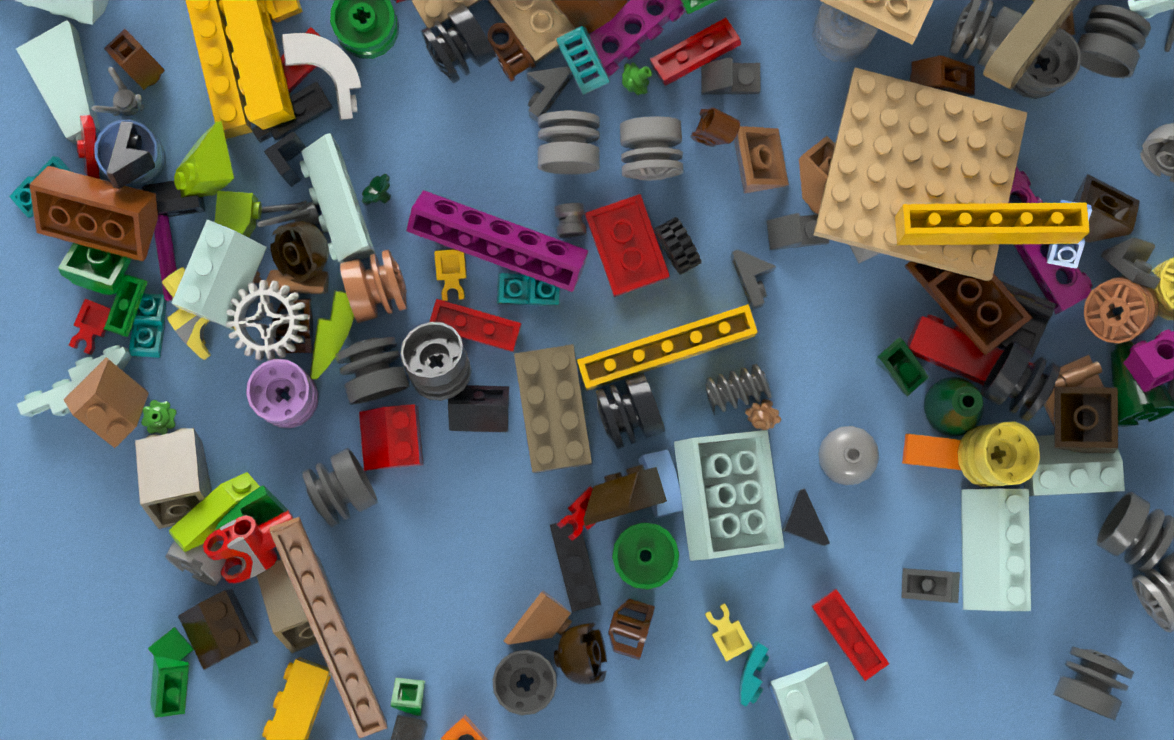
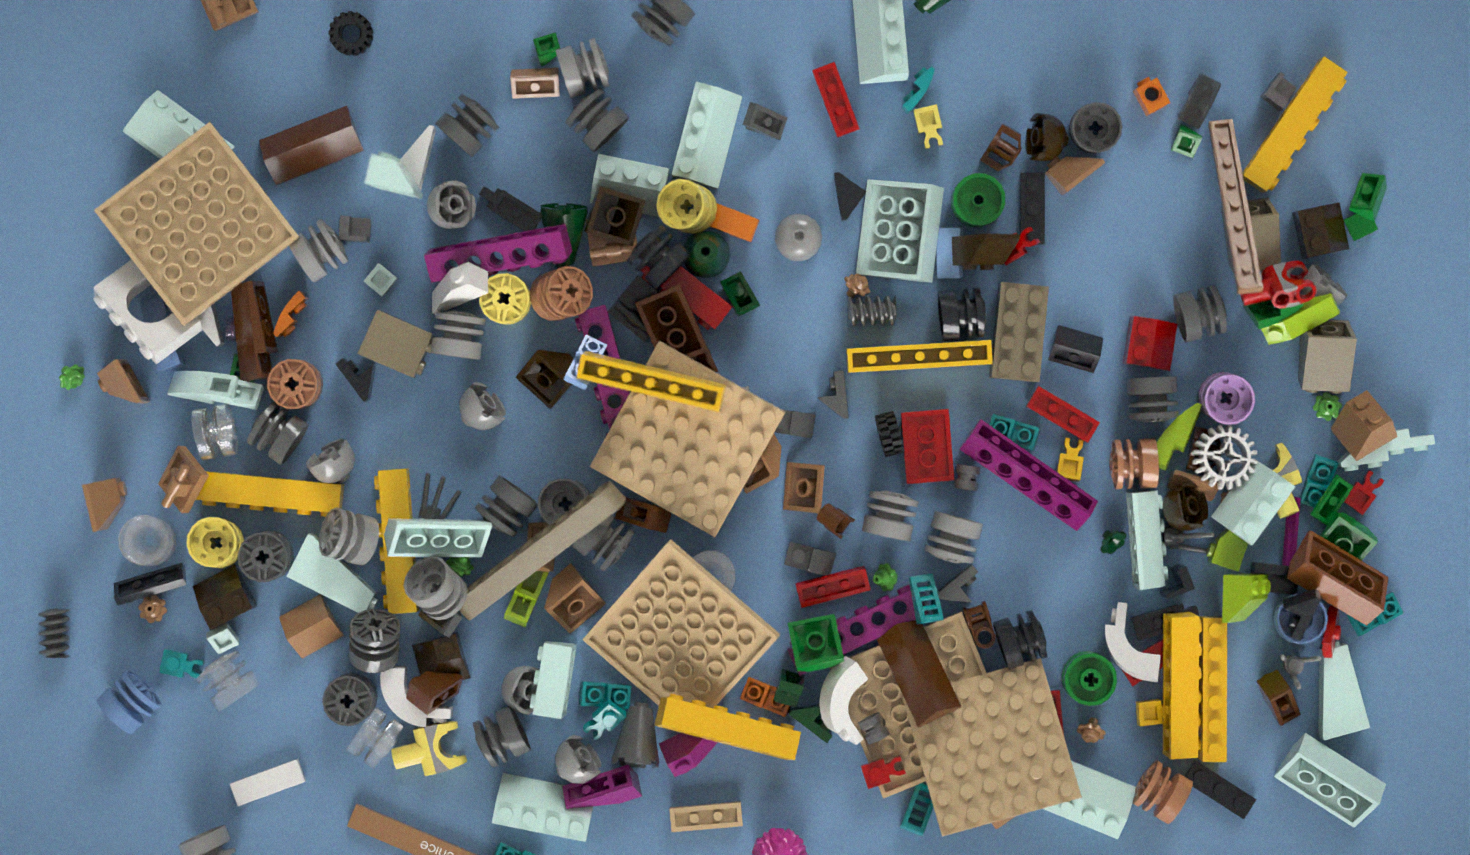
camera: 165 degrees left, 5 degrees up
dark grey wheel [400,322,472,401] -> none
dark grey slope [1101,238,1161,289] -> none

